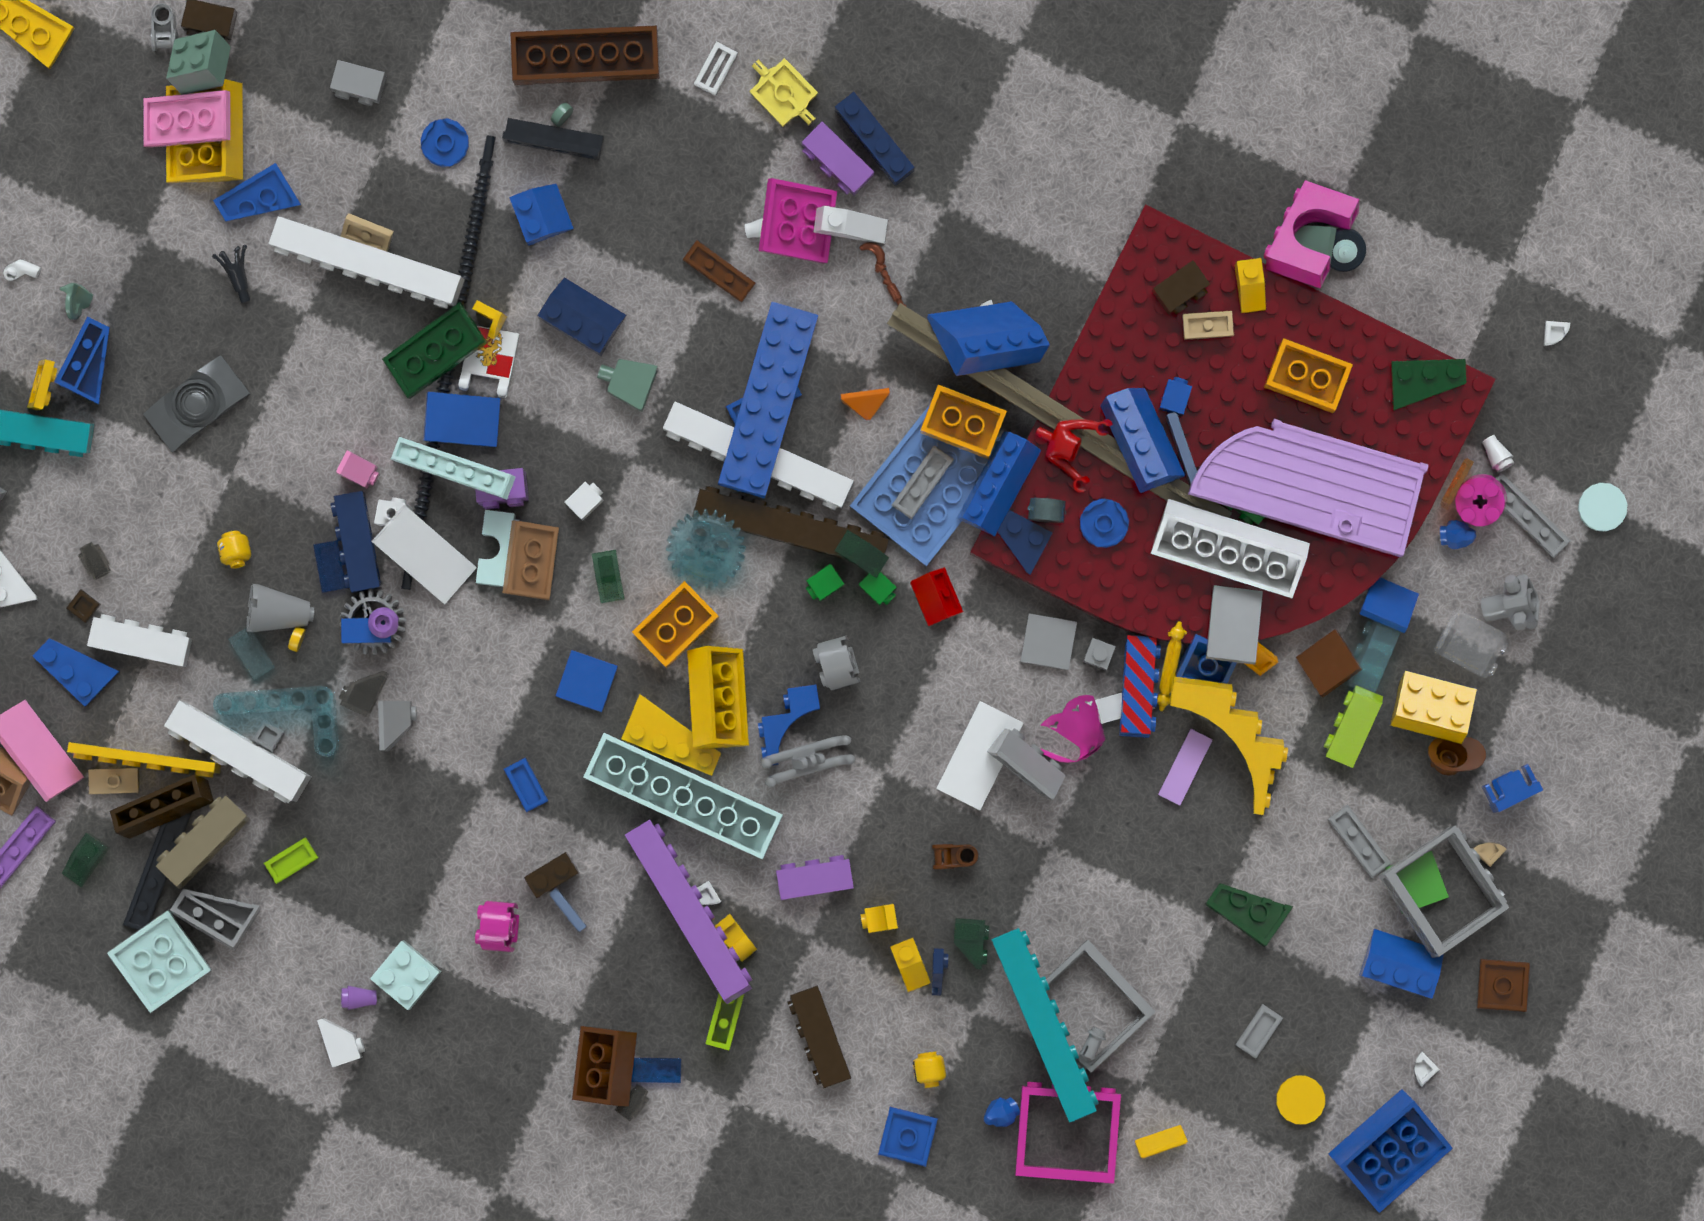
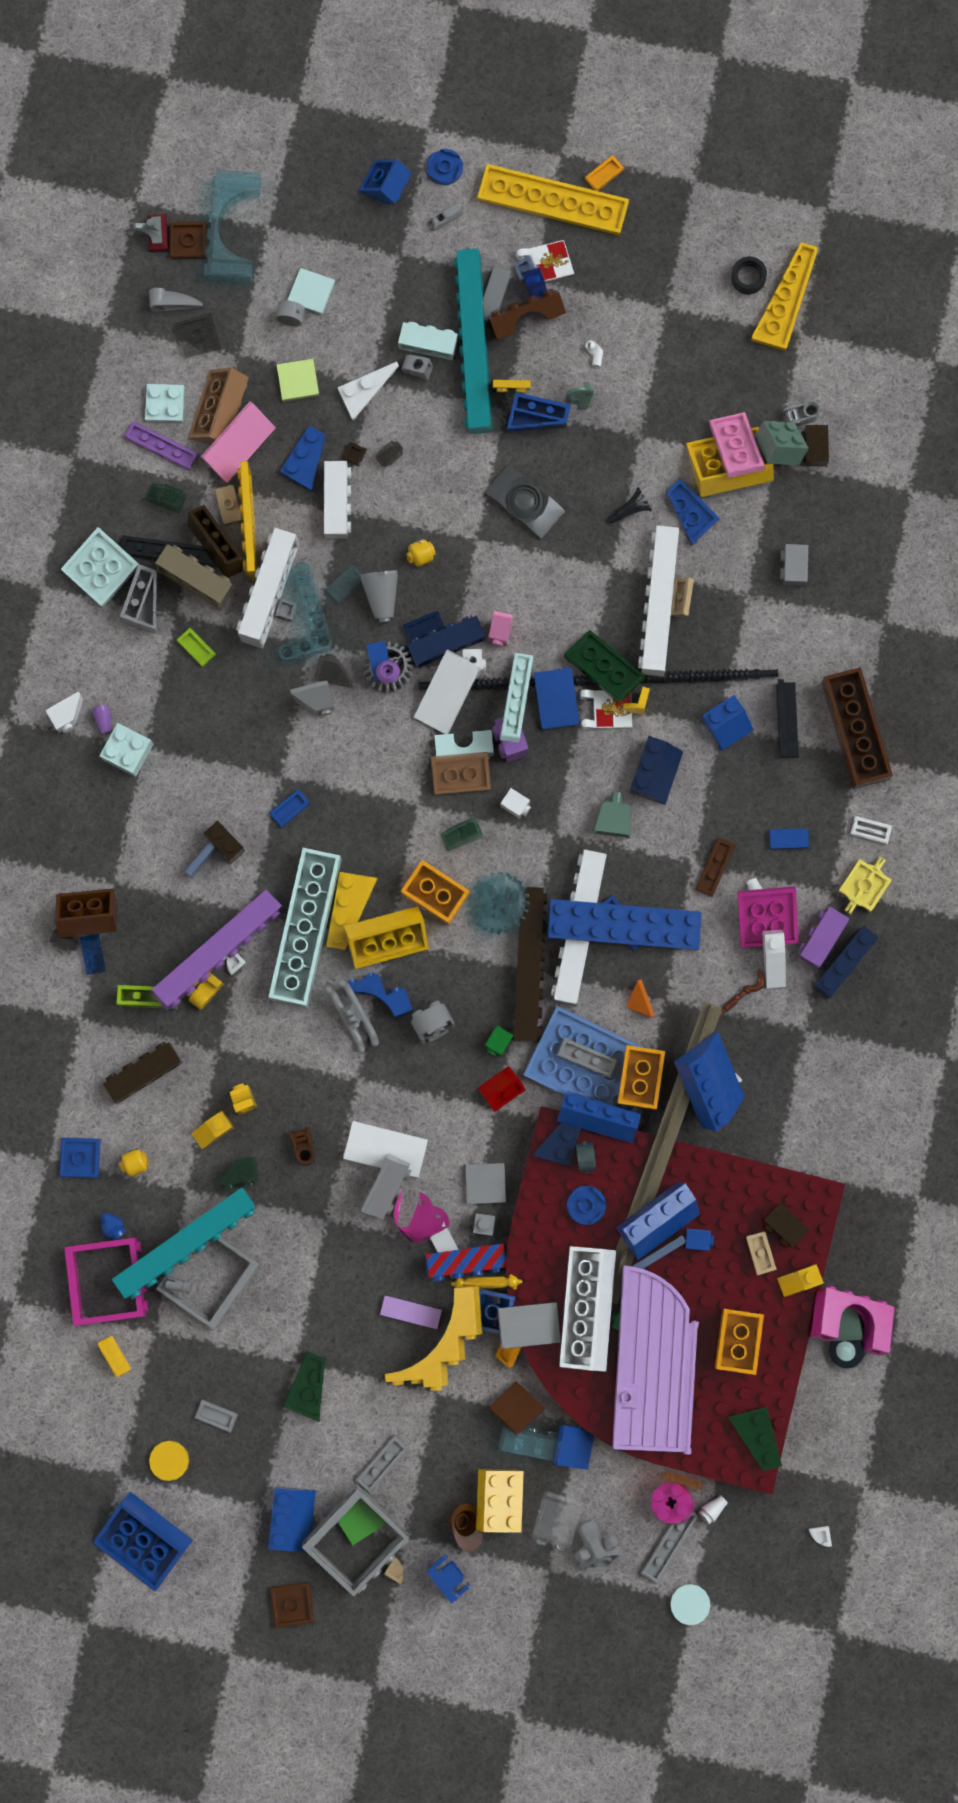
camera: 80 degrees right, 5 degrees down
yellow tile [288,627,306,652] -> none
blue tile [421,118,469,167] -> none
dark pink brick [475,901,519,952] -> none
sand green tile [551,103,574,127] -> none
blue tile [556,650,618,712] -> none
medium lavender brick [776,855,854,900] -> none
green brick [805,564,844,602] -> none
clear green slope [835,530,889,578] -> none
dark blue wing [932,948,948,996] -> none
red piece [1035,419,1113,493] -> none
lime brick [1324,685,1383,768] -> none
white tile [1414,1052,1440,1086] -> none
blue rock [1440,520,1476,549] -> none
none -> blue tile [769,828,809,850]

